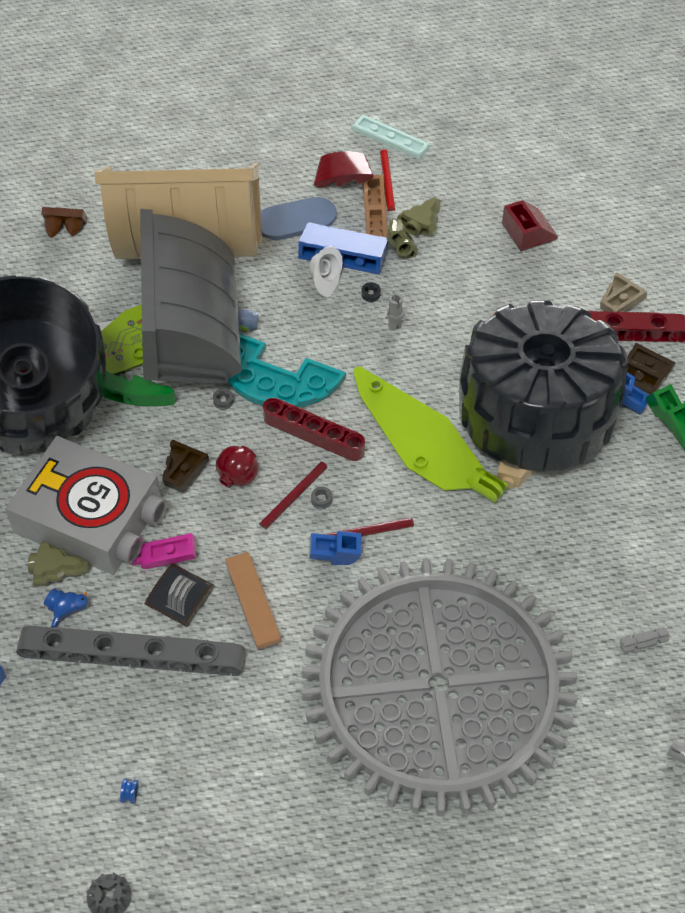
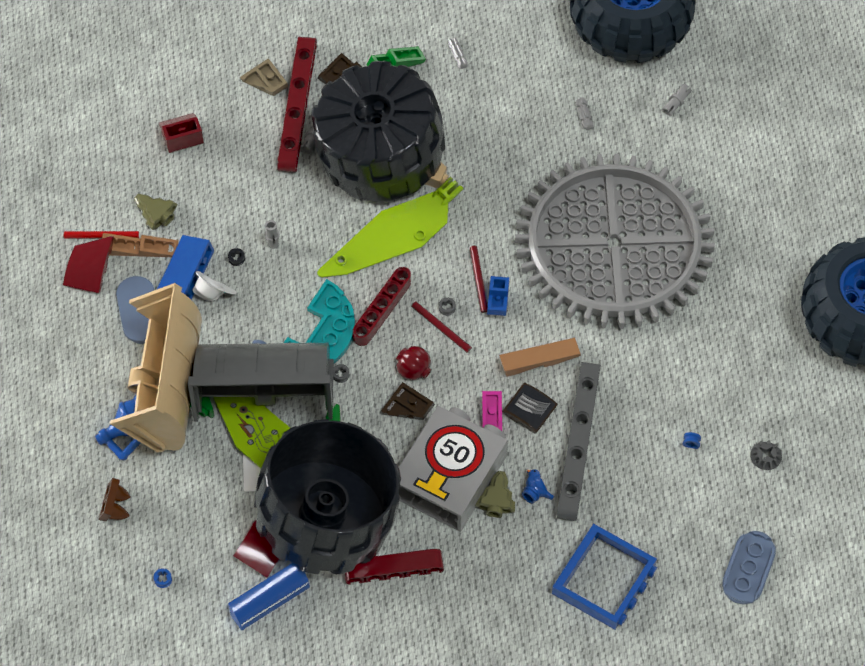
camera: 85 degrees left, 5 degrees up
light aqua tile [352,115,430,160] -> none
olive rock [386,218,419,258] -> none

